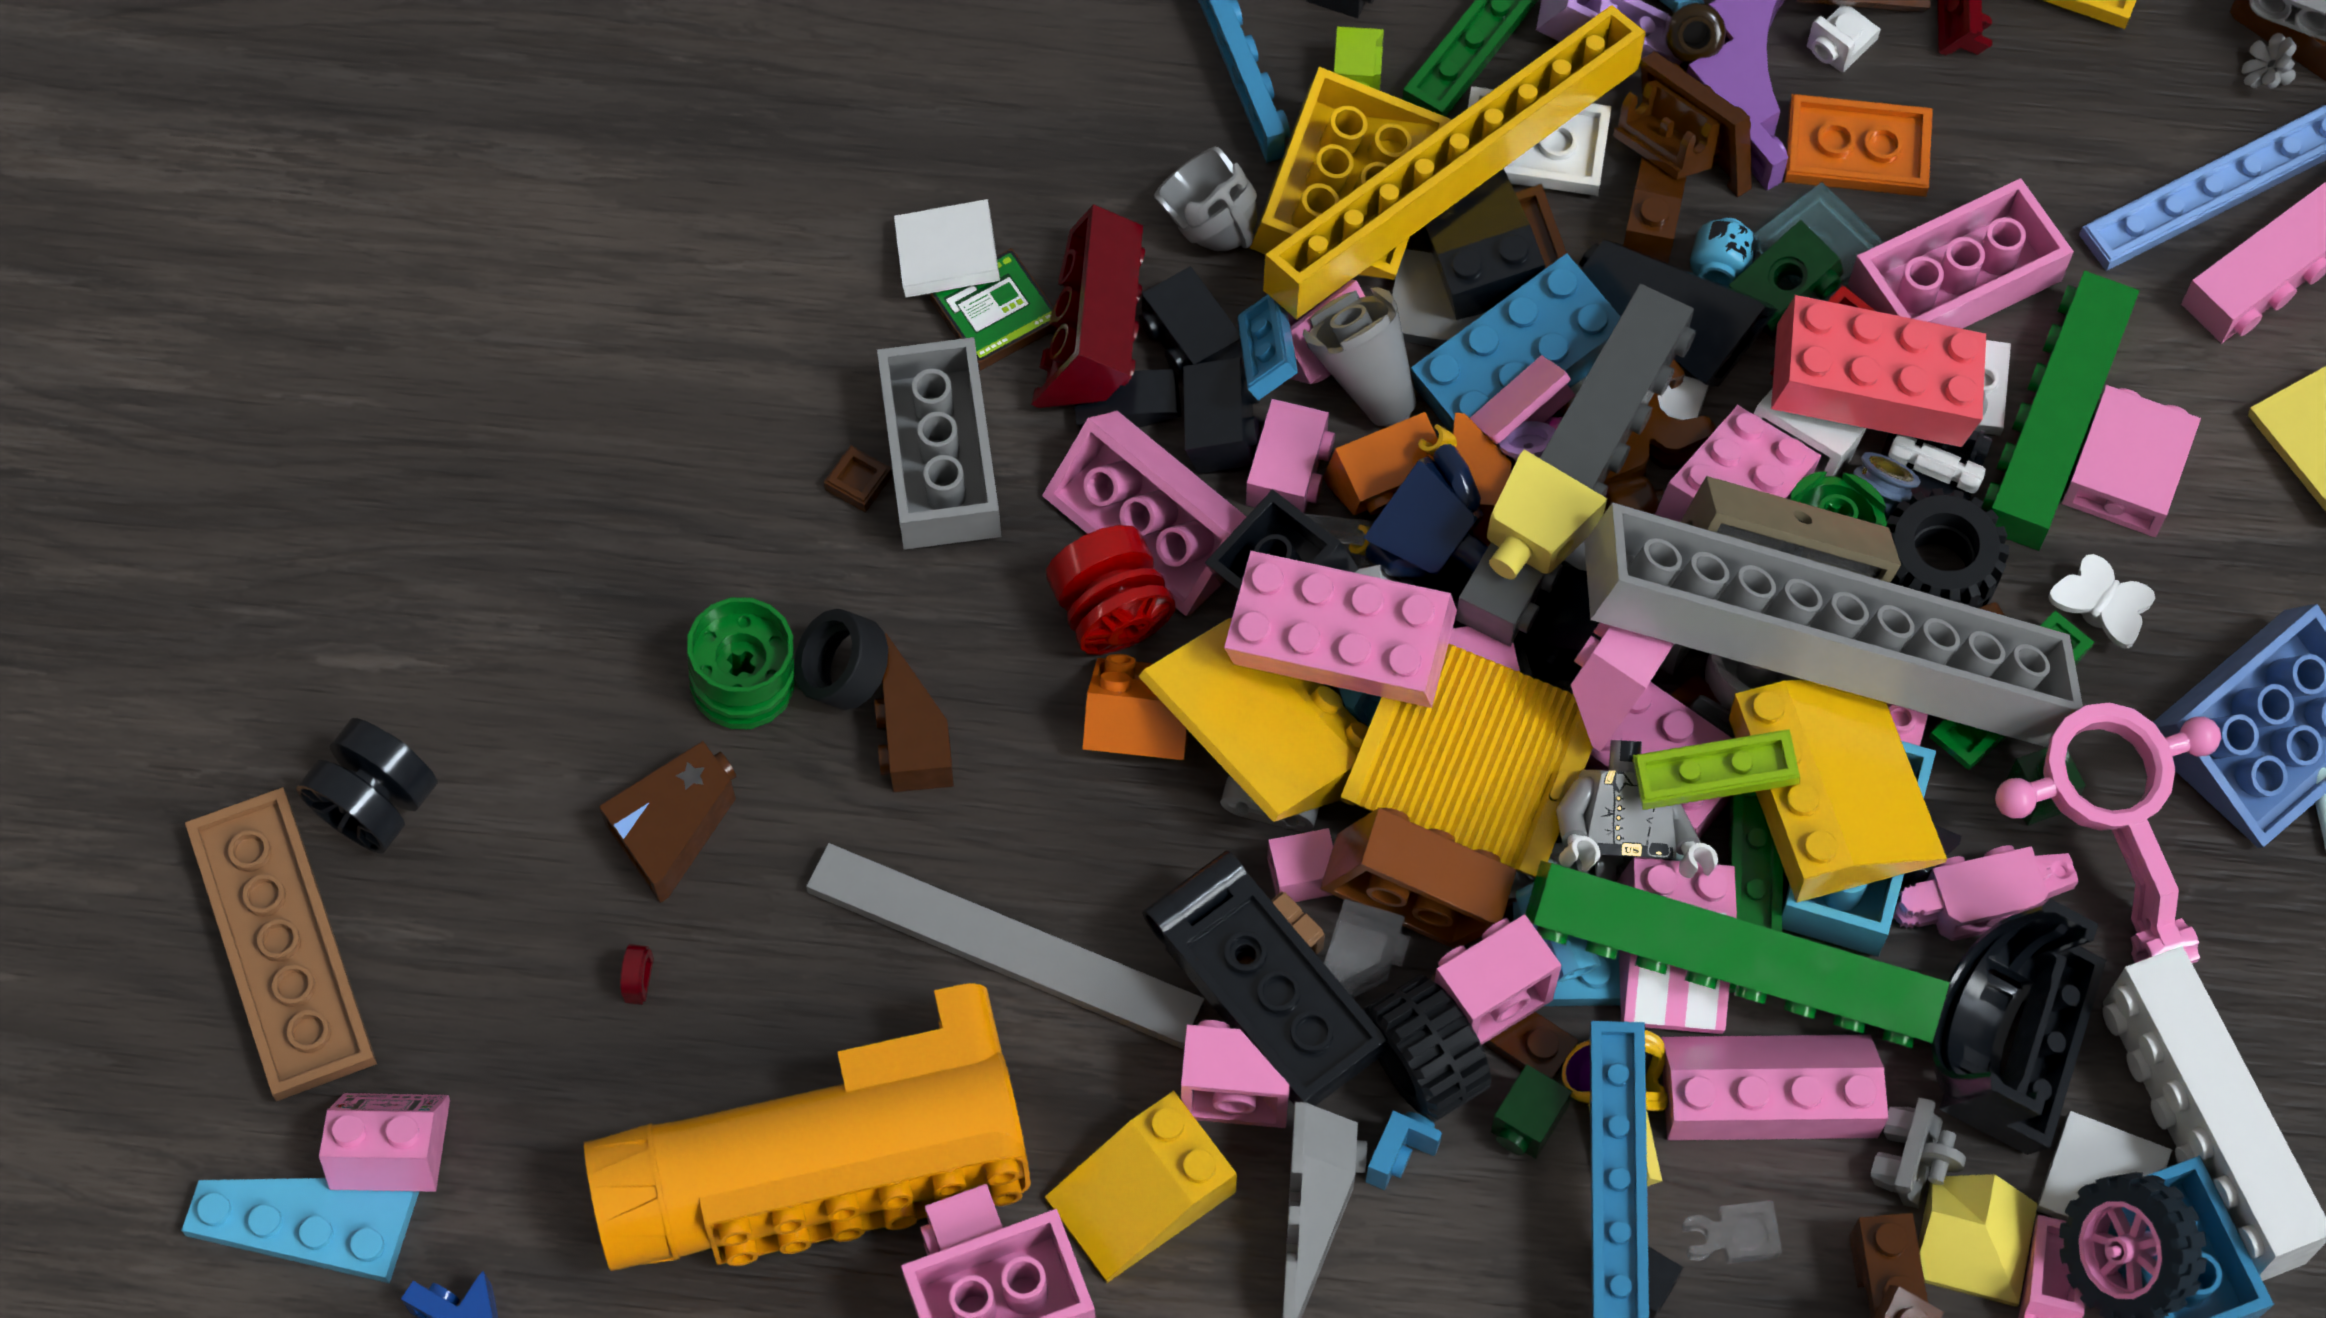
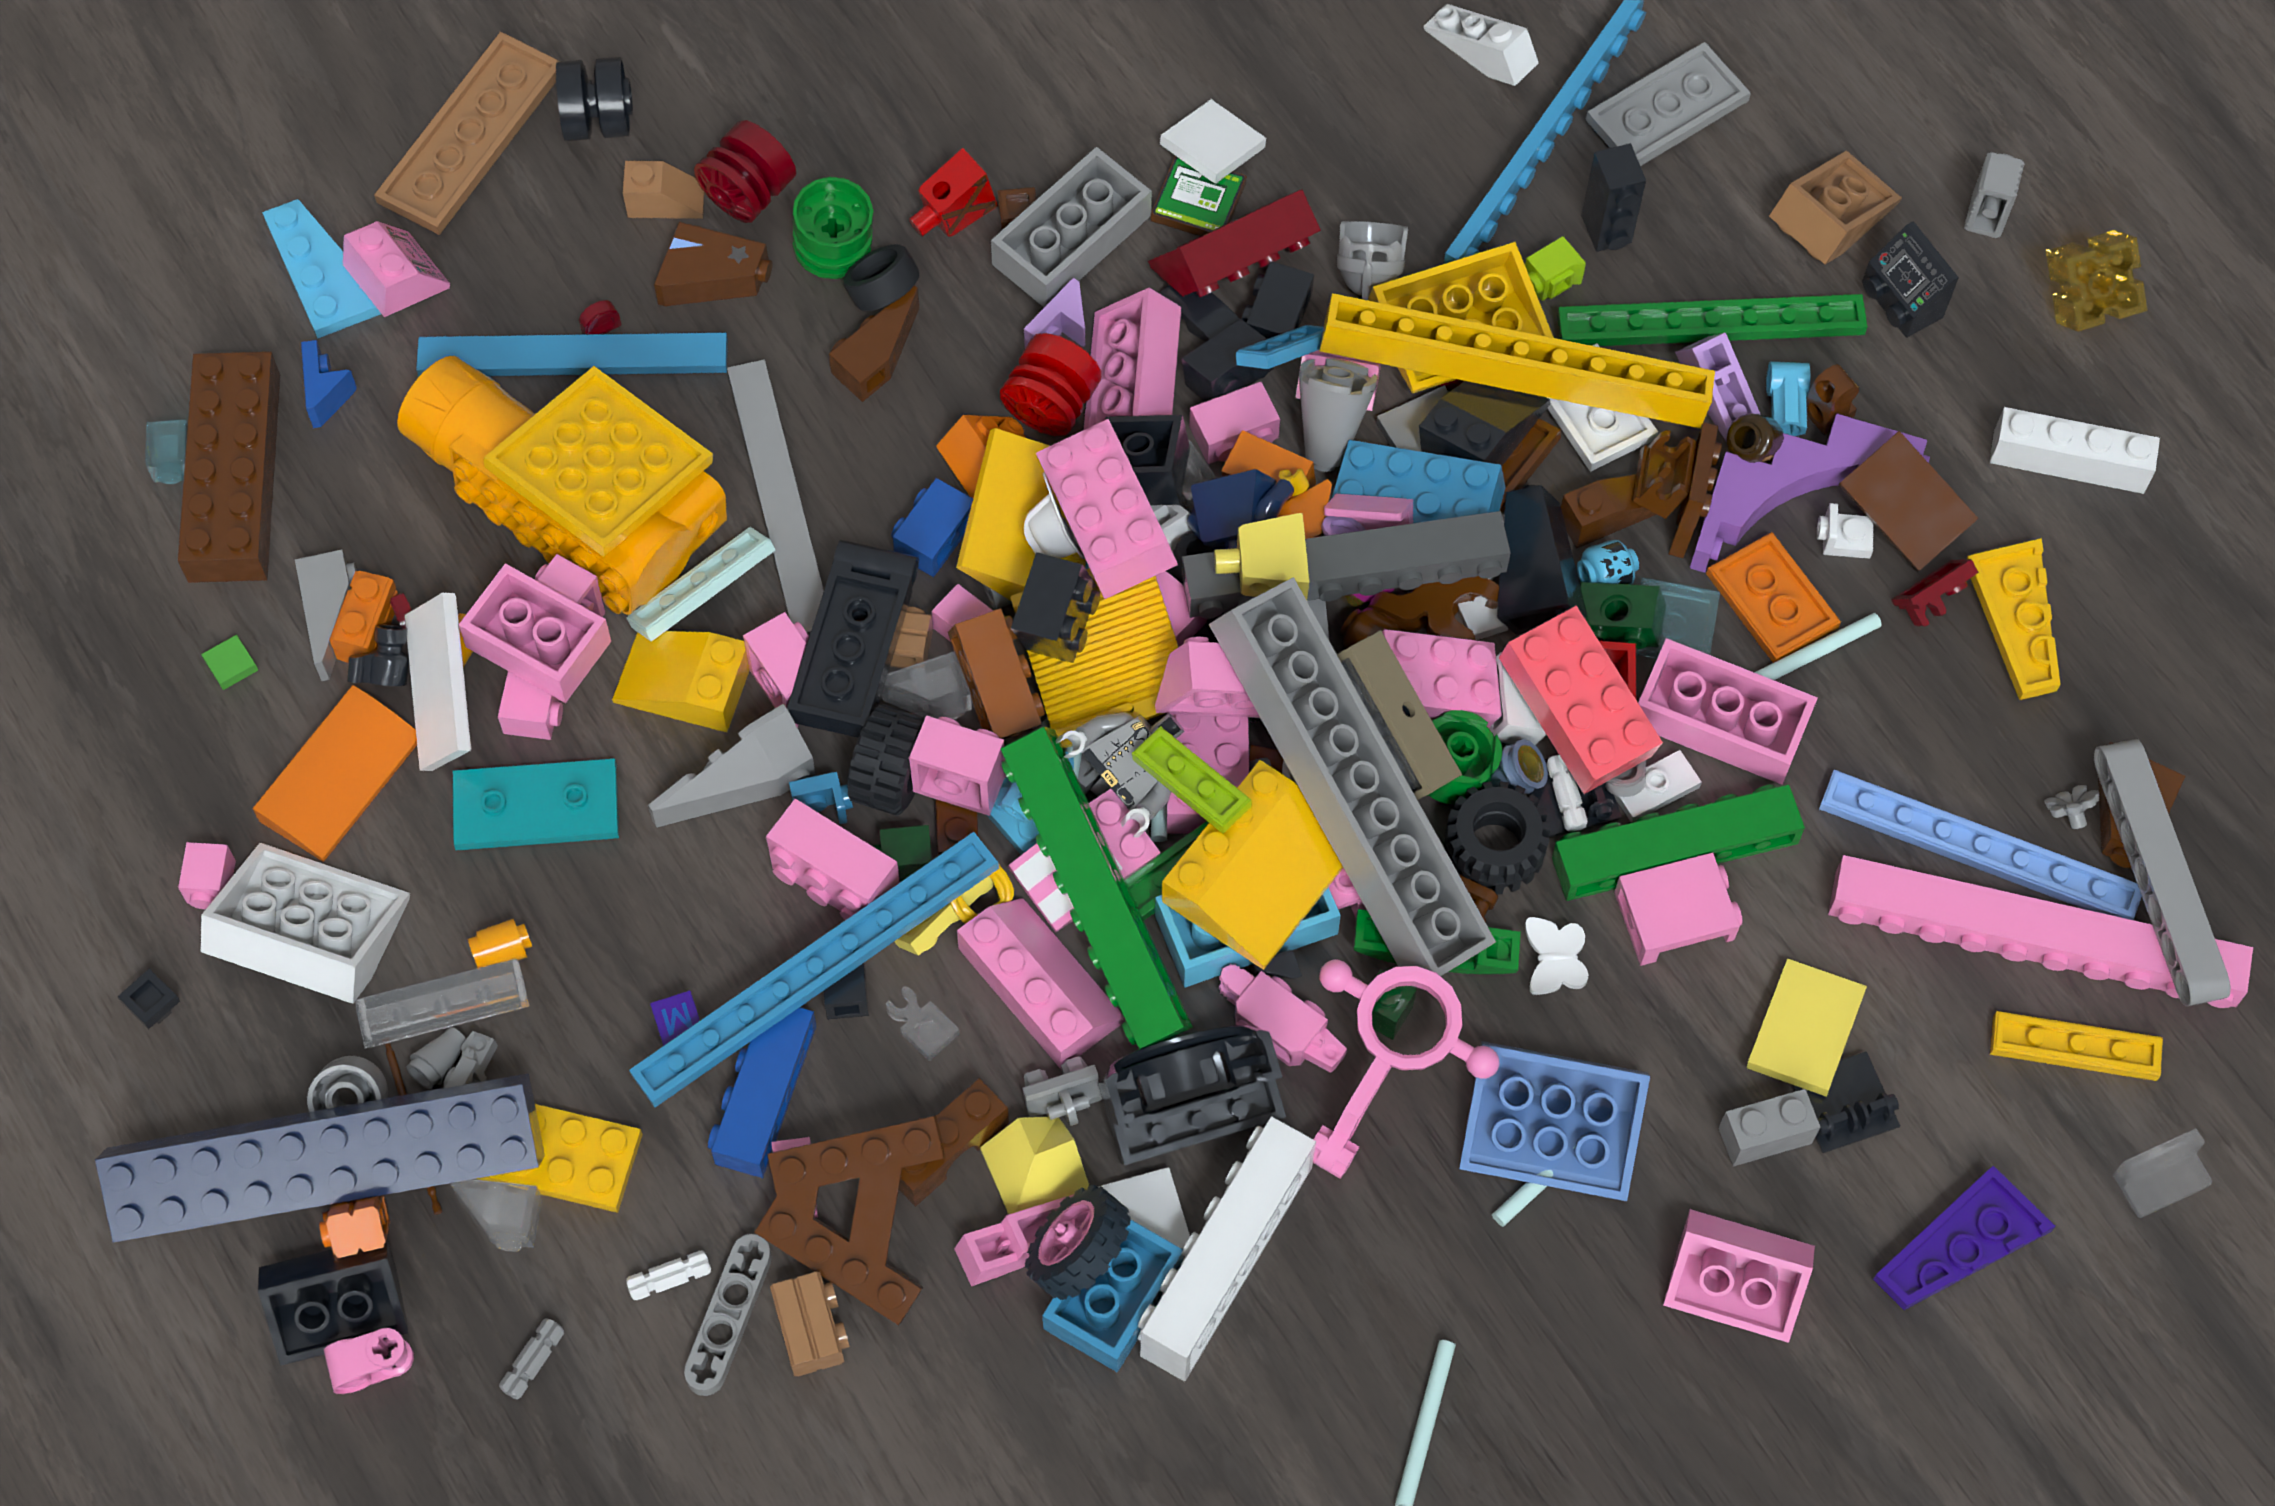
camera: 50 degrees right, 0 degrees up
none -> dark azure tile [416,333,728,377]
none -> yellow plate [484,366,713,557]
none -> medium nougat slope [623,161,705,219]
none -> light aqua tile [627,527,775,642]
none -> dark red wheel [694,120,797,223]
none -> bright pink brick [766,799,900,920]
none -> blue brick [891,478,973,577]
none -> red torso [909,148,998,237]
none -> black brick [1011,552,1100,663]
none -> lavender slope [1024,278,1085,348]
none -> white piece [1024,472,1085,559]
none -> light aqua bar [1754,613,1881,680]

